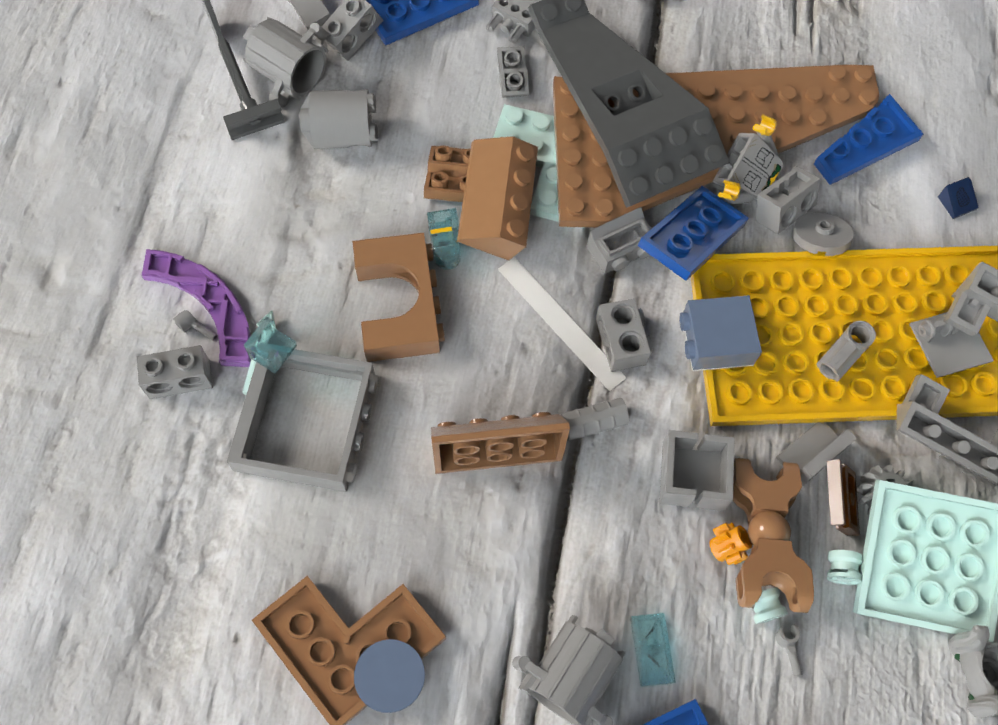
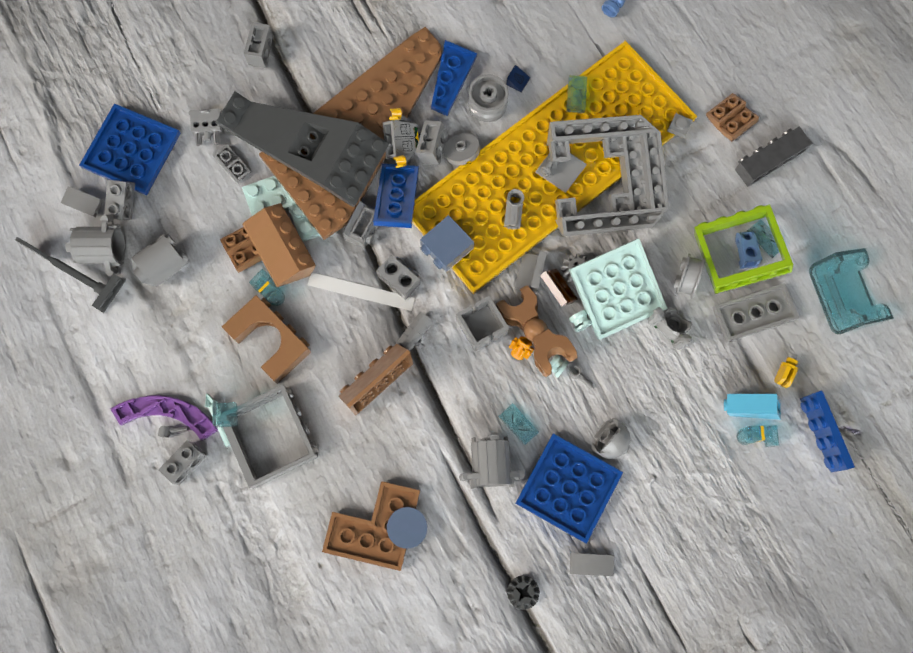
camera: 35 degrees left, 10 degrees up
none -> light grey wheel [468,74,509,122]

